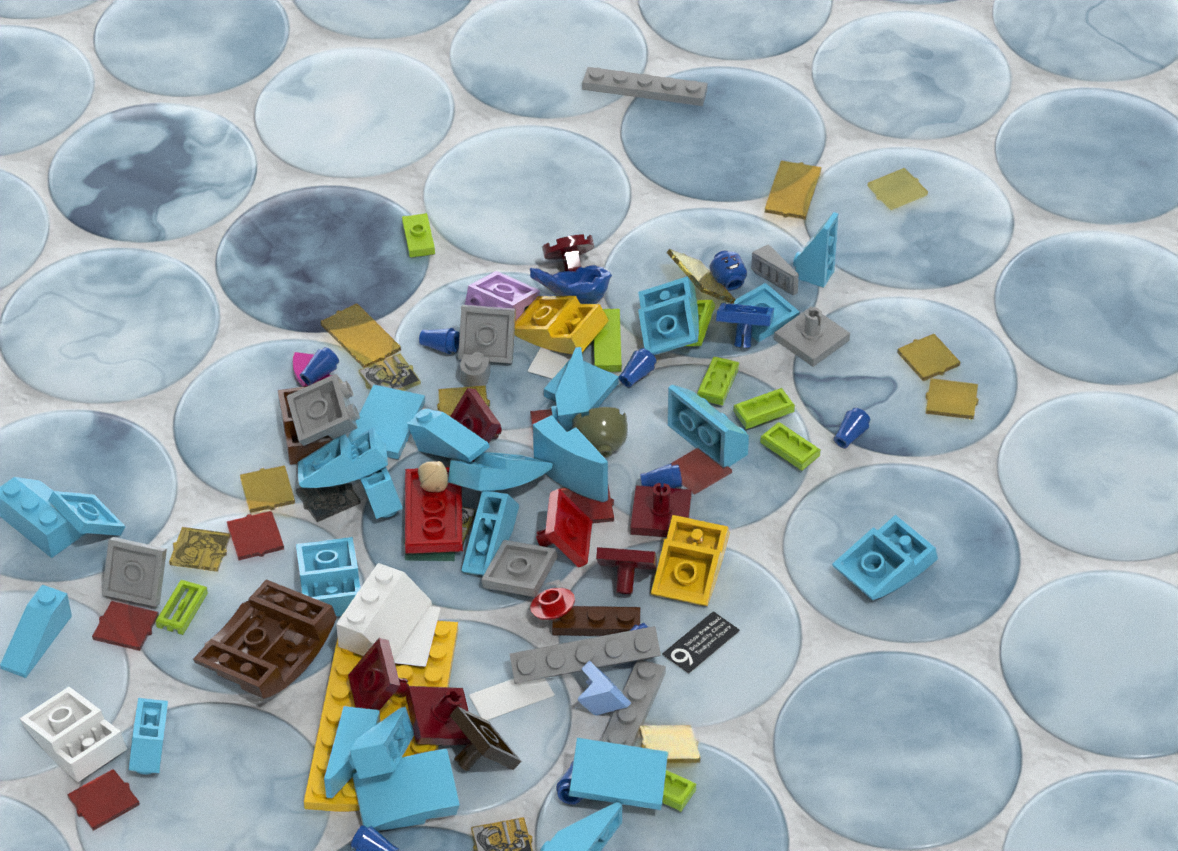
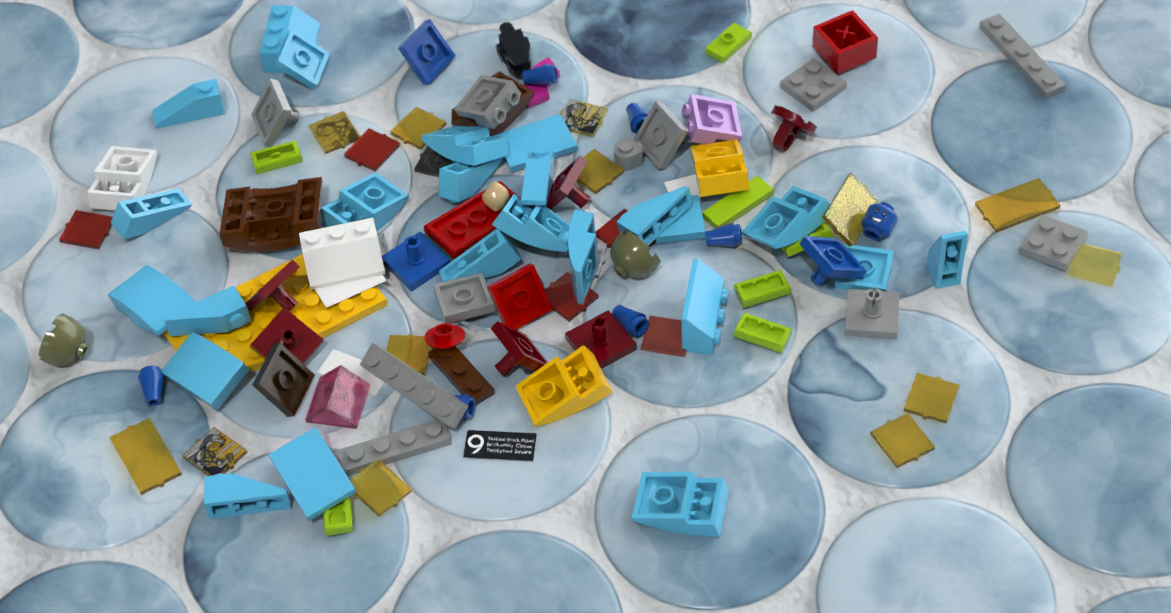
camera: 55 degrees right, 5 degrees up
clear red piece [92,601,159,651] -> none
clear yellow piece [321,303,401,368] -> none
medium azure slope [349,707,414,779] -> none
blue hair [530,265,612,304] -> none
light blue slope [578,660,631,715] -> none
light grey slope [751,245,799,295] -> none
lime plate [760,422,821,471] -> none
blue cone [834,408,870,448] -> none
none -> medium azure slope [108,265,196,336]
none -> clear pink slope [305,365,370,429]
none -> blue tile [382,231,451,292]
none -> clear yellow piece [387,334,431,376]
none -> blue tile [398,19,456,85]
none -> black hinge [496,22,532,76]
none -> light grey plate [780,58,847,112]
none -> red brick [812,10,878,75]
none -> light grey plate [1019,214,1088,271]

